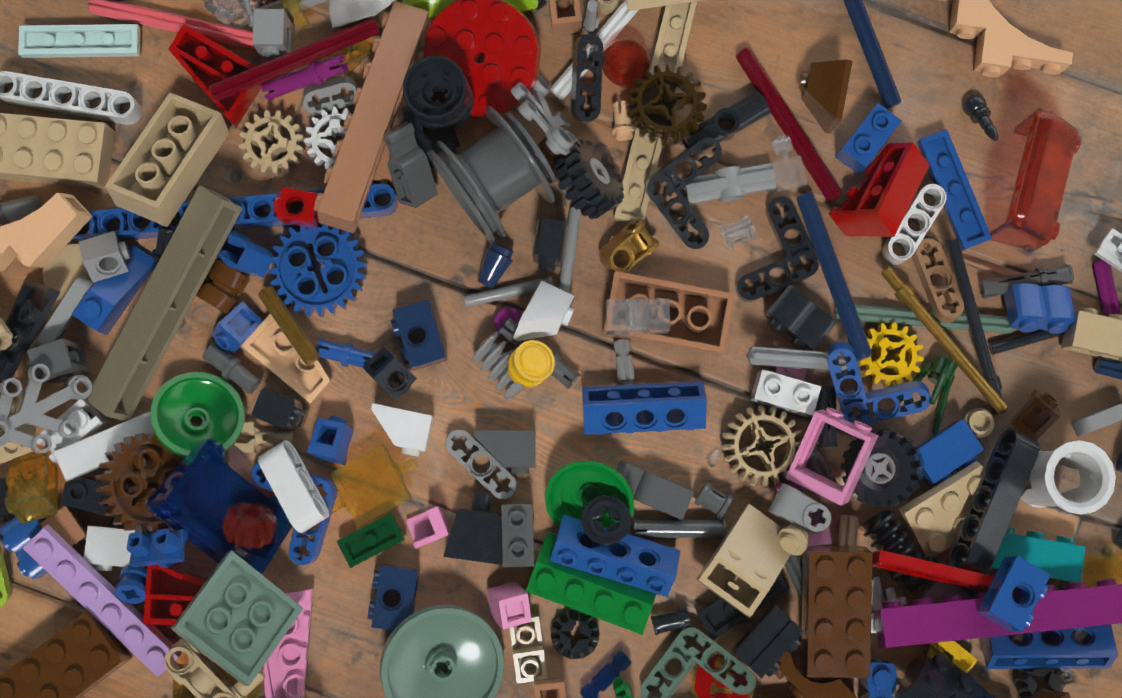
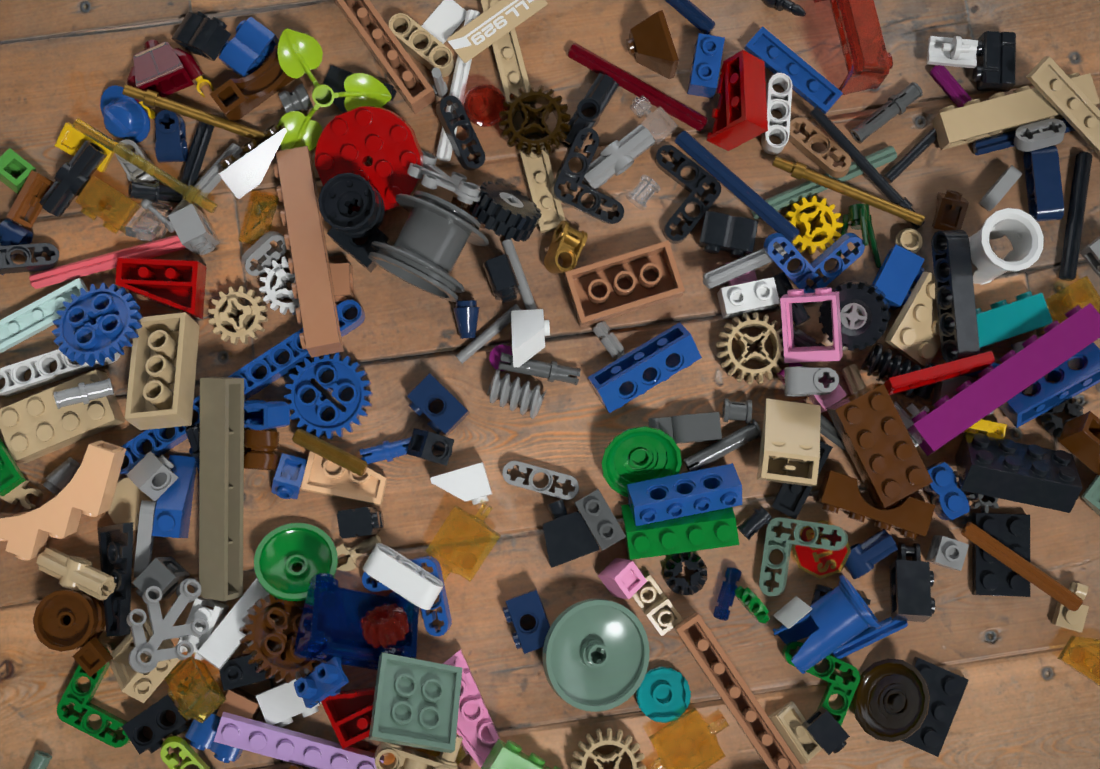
camera: 25 degrees left, 0 degrees up
blue wheel [115,565,147,604] -> none
dark grey pin [202,343,262,394] -> none
dark red axle [209,18,379,101] -> none
magenta pin [261,54,348,101] -> none
red brick [273,187,319,229] -> none
blue brick [307,416,354,466] -> none
dark green plate [337,512,406,568] -> none
dark grey piece [383,122,438,208] -> none
bright pink panel [406,506,450,549] -> none
dark grey slope [474,430,536,474] -> none
yellow wheel [507,340,555,388] -> none
black gear [581,495,631,546] -> none
clear brick [605,298,670,335] -> none
light nougat pin [612,101,636,141] -> none
black brick [731,604,804,679] -> none
tan plate [778,525,809,555] -> none
blue brick [977,555,1050,632] -> none
blue brick [1004,284,1076,334] -> none
none -> blue gear [52,283,143,367]
none -> light grey pin [53,378,114,409]

